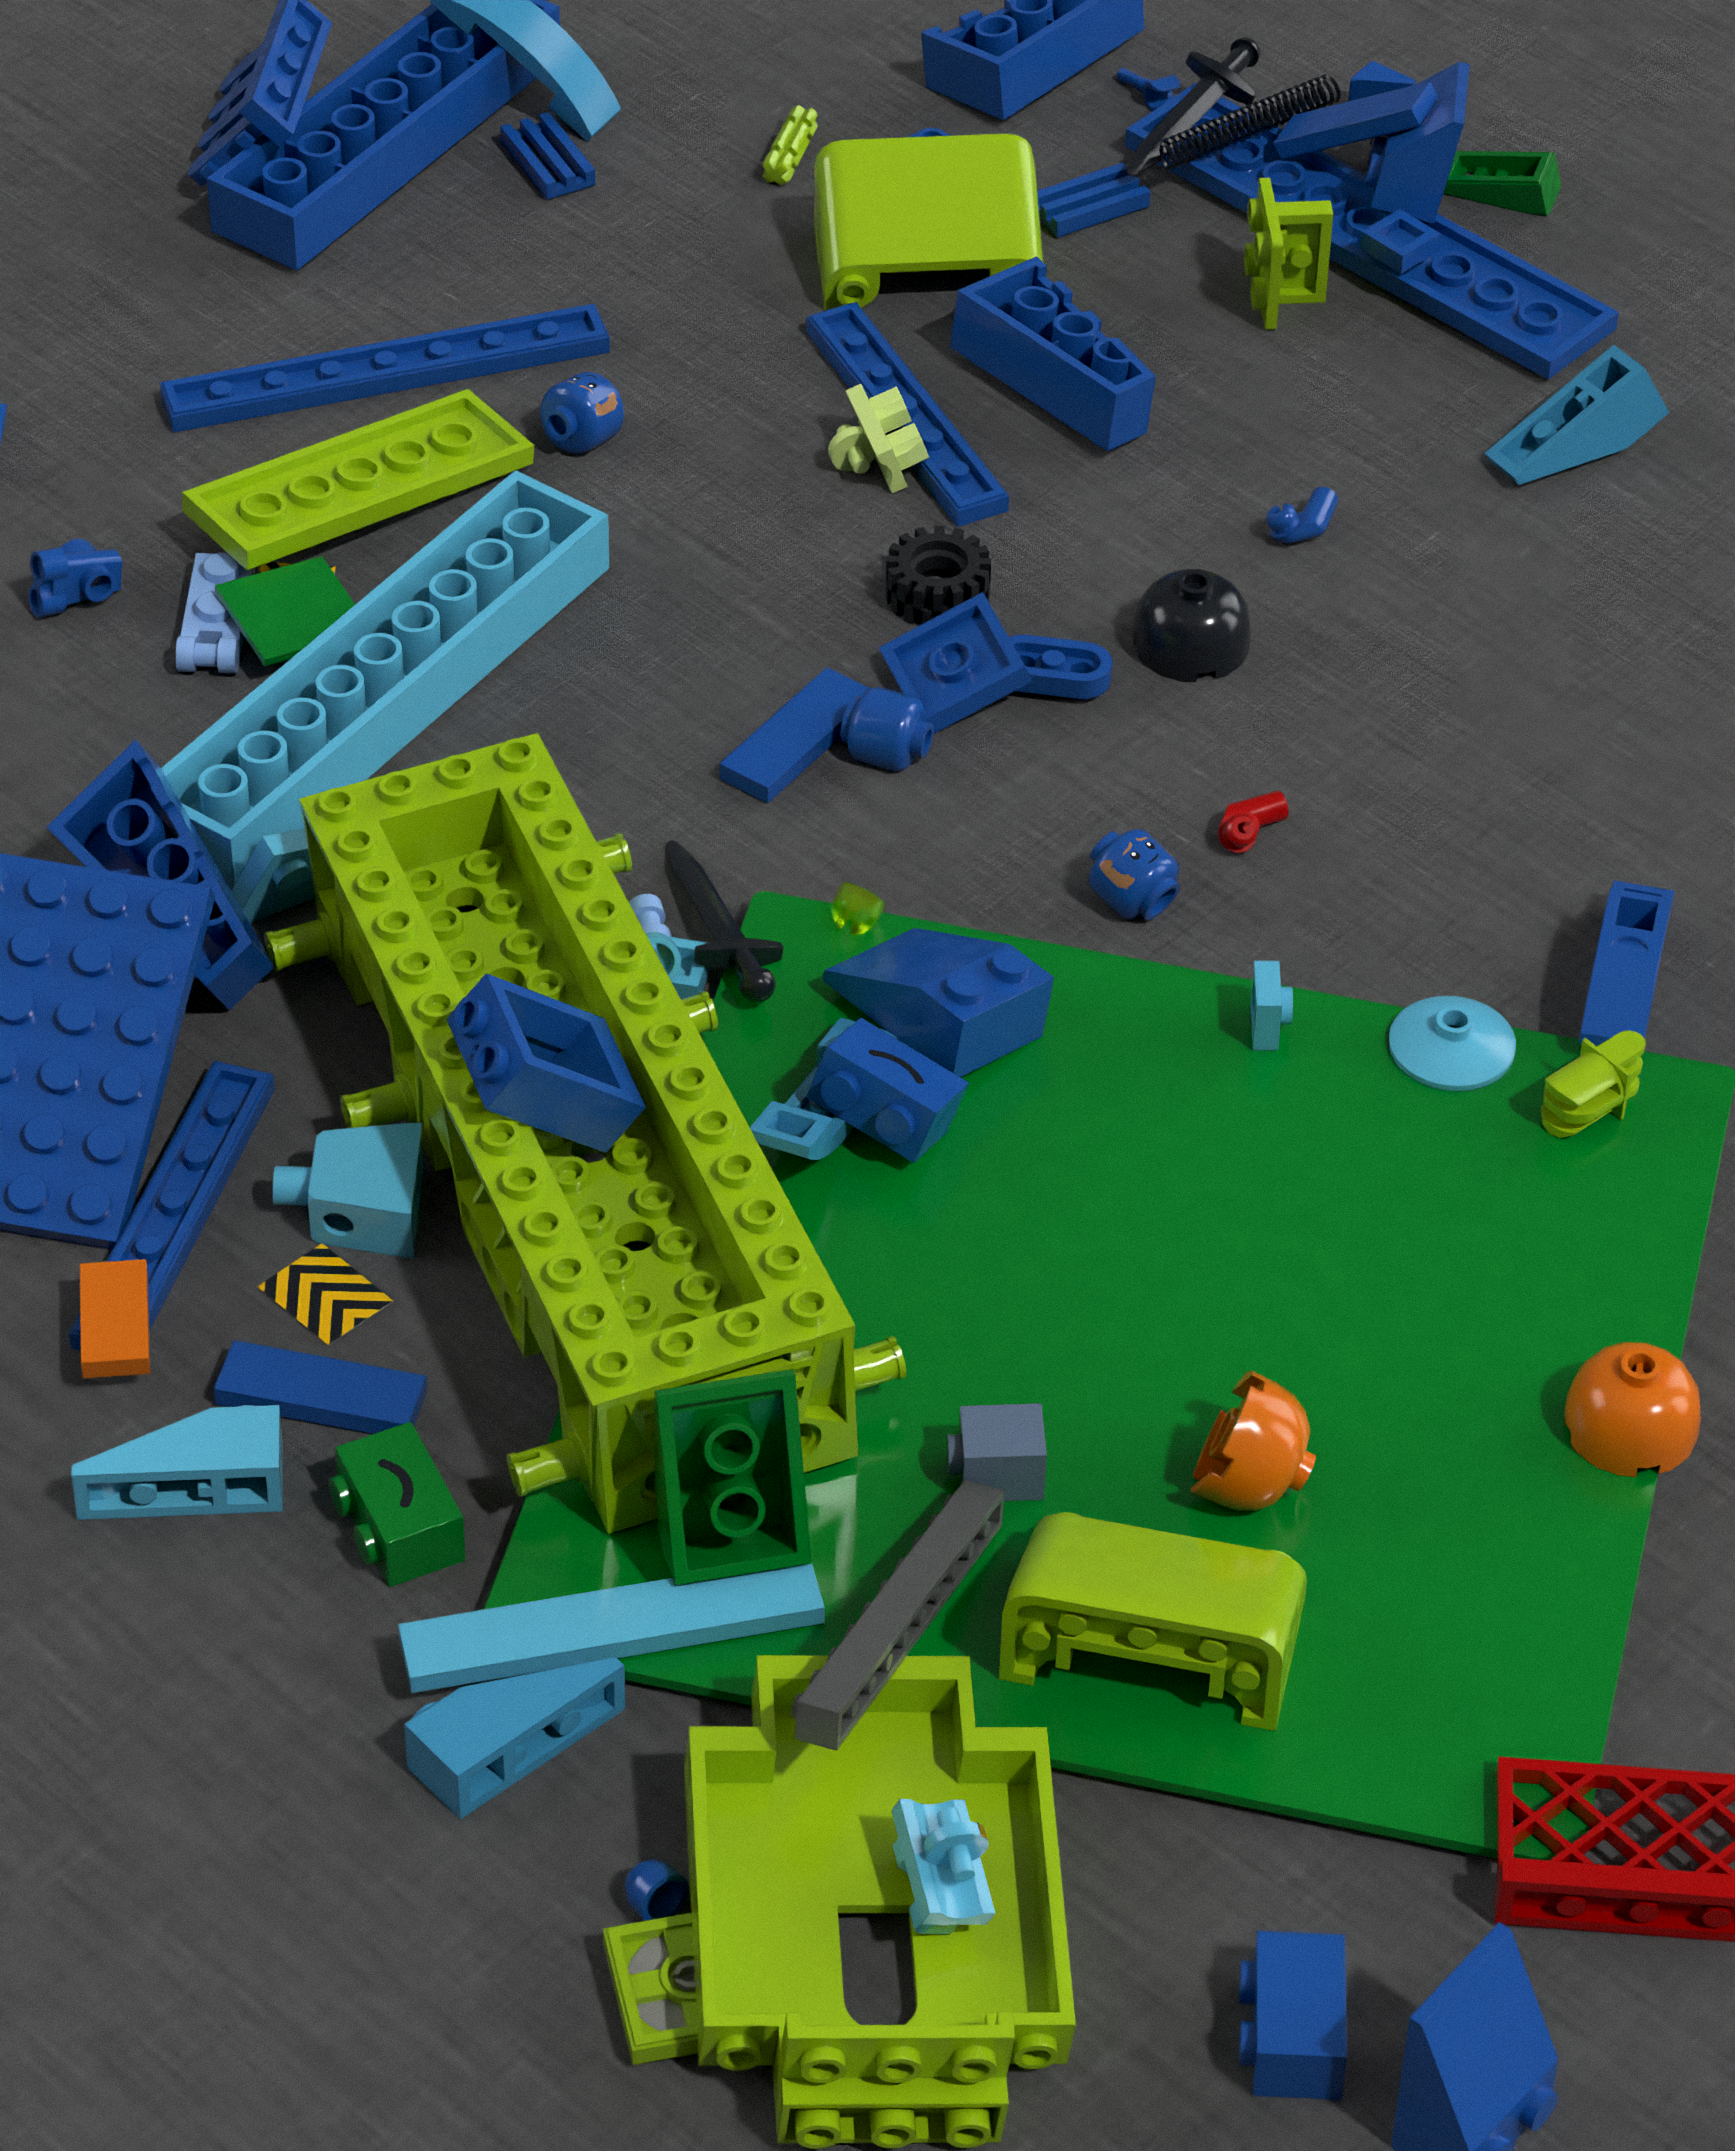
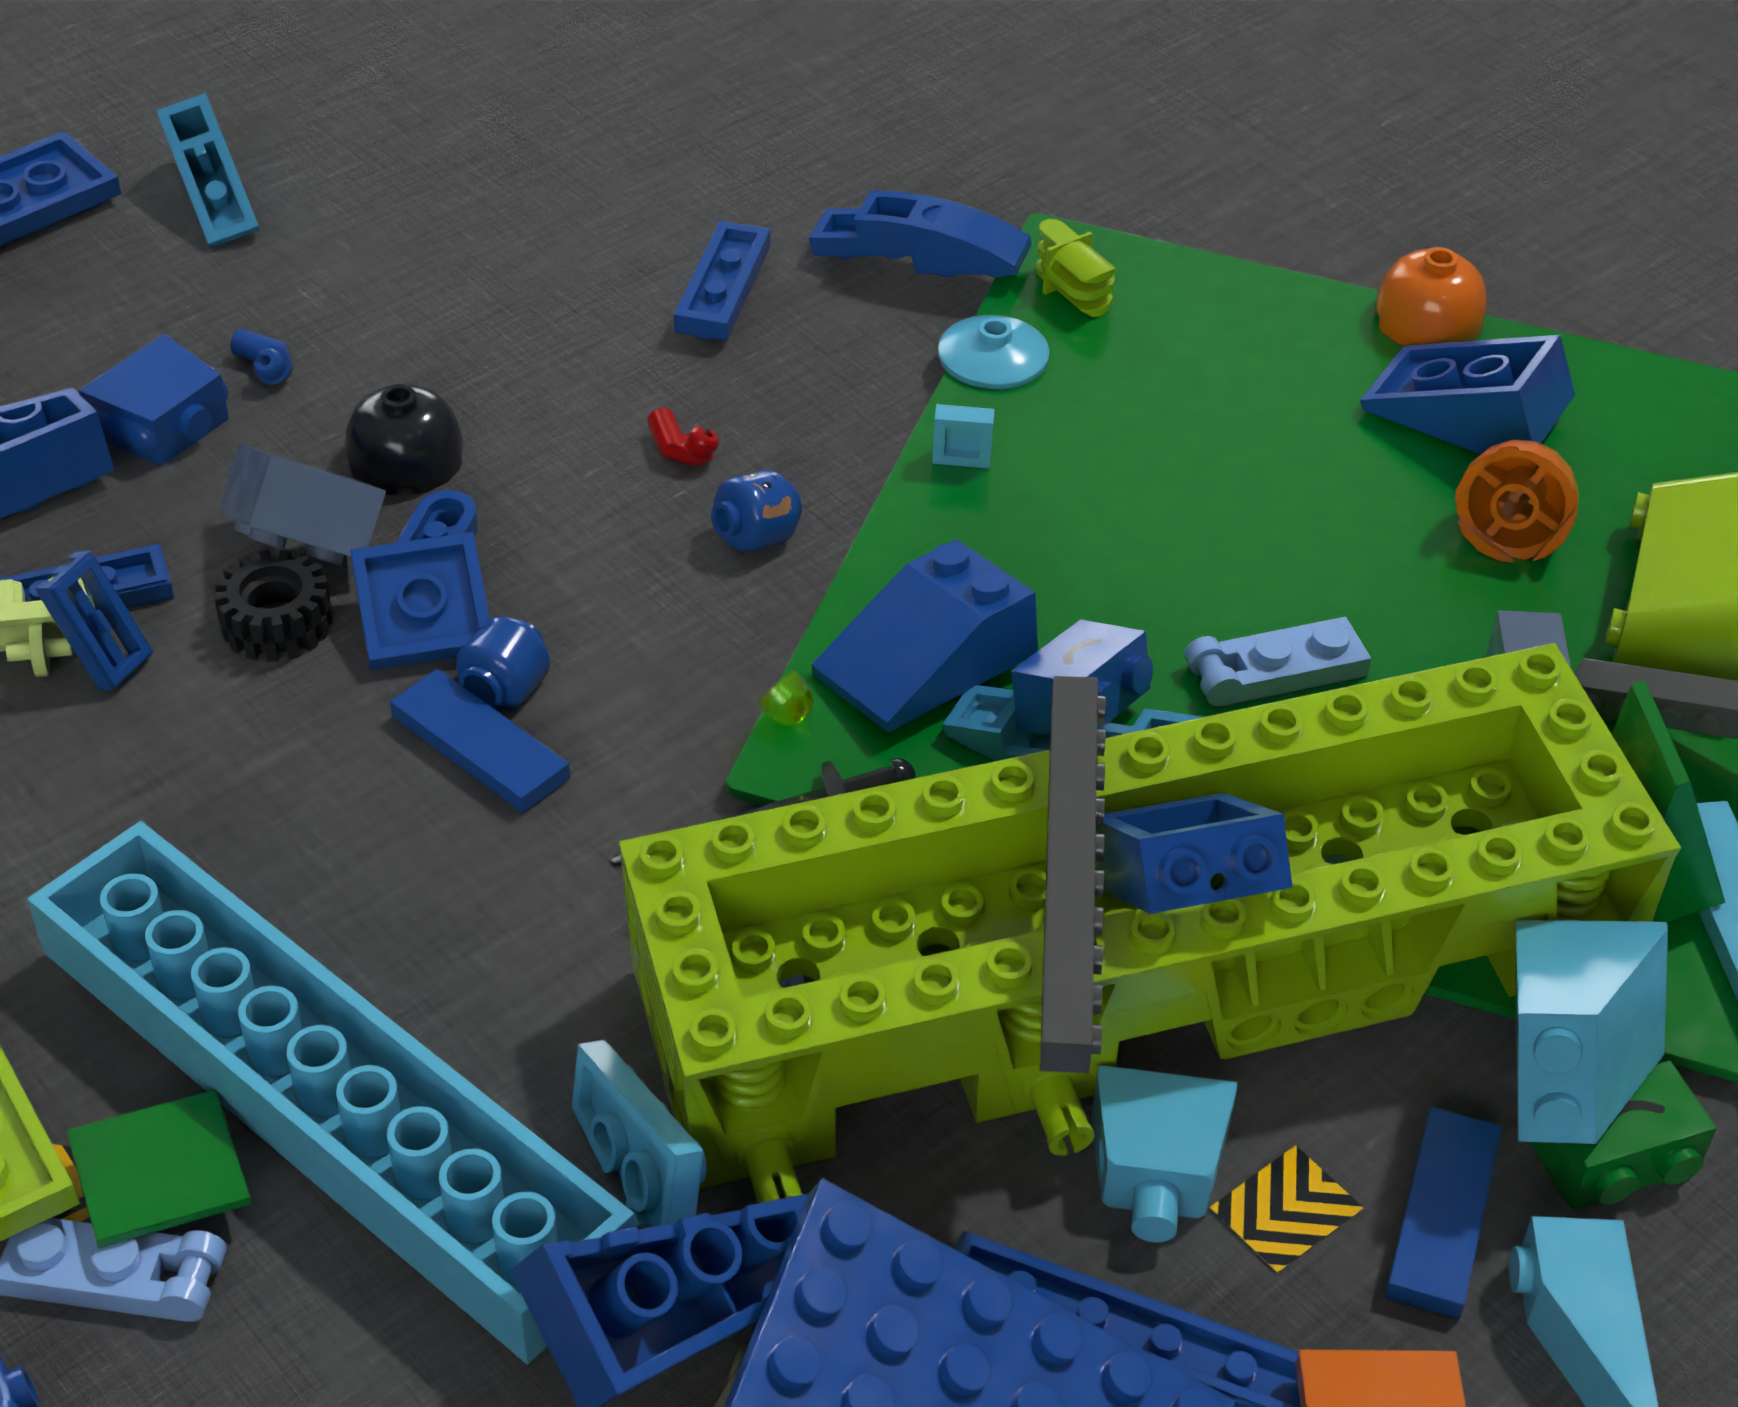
camera: 85 degrees left, 0 degrees up
none -> blue tile [34,551,154,691]
none -> blue torso [78,334,229,466]
none -> sand blue brick [218,443,386,565]
none -> blue plate [674,220,771,341]
none -> dark grey piece [1040,675,1106,1073]
none -> light blue plate [1184,616,1372,706]
none -> blue slope [1360,335,1575,454]
none -> medium azure slope [1516,920,1668,1144]

